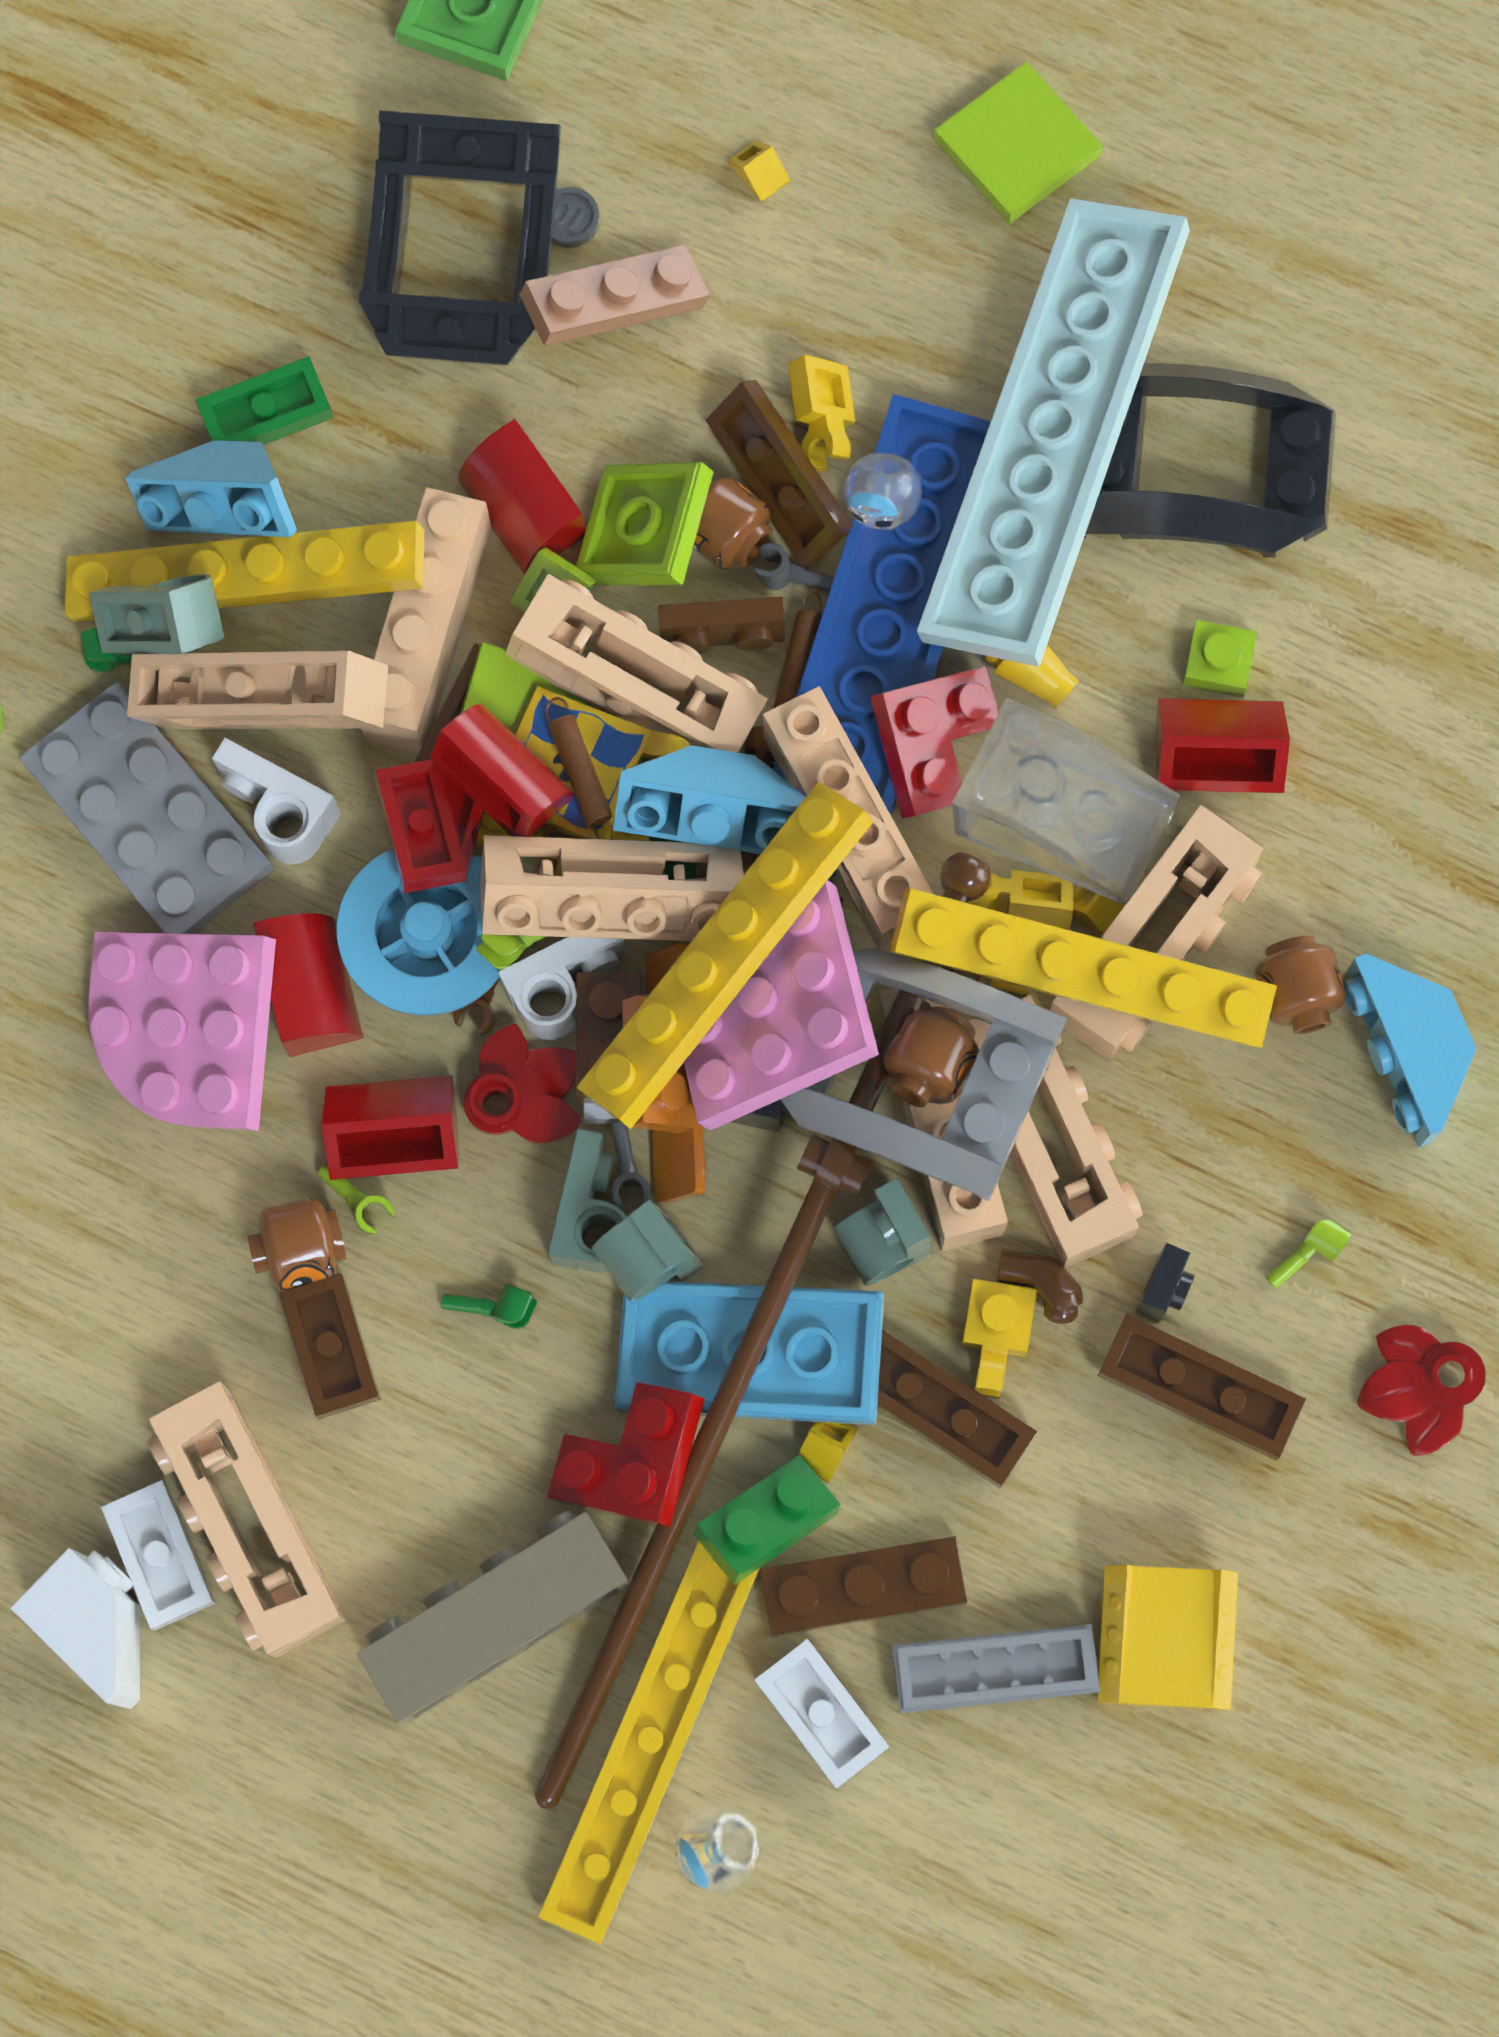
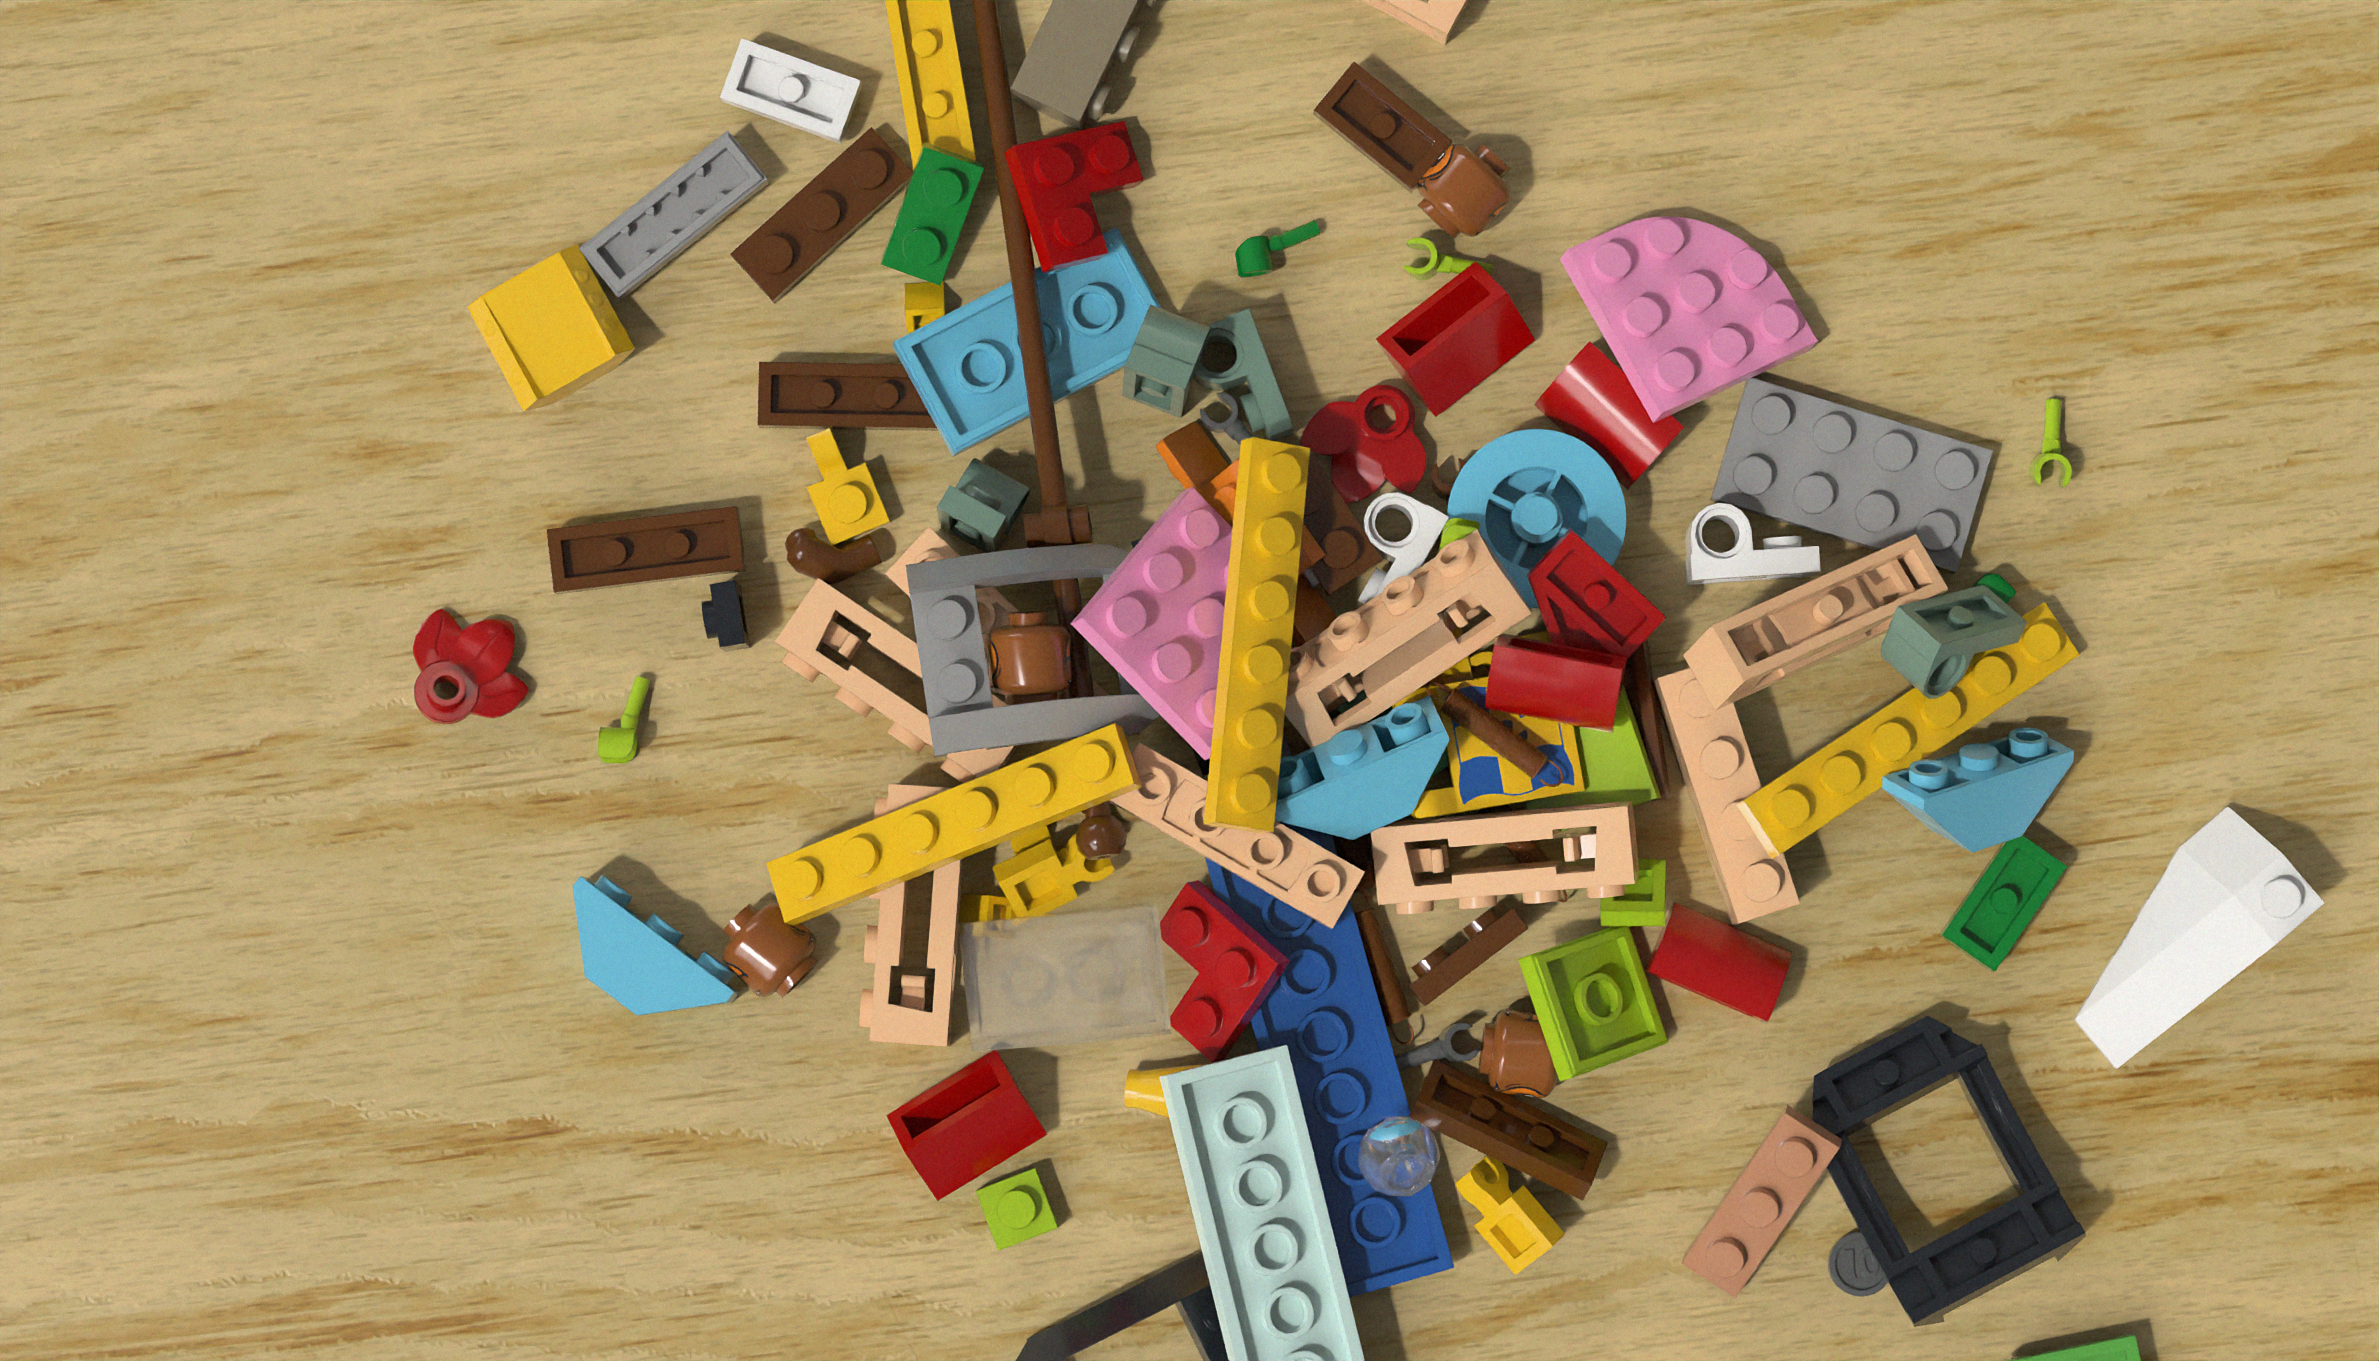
camera: 150 degrees right, 10 degrees up
none -> white wedge [2073,807,2324,1069]

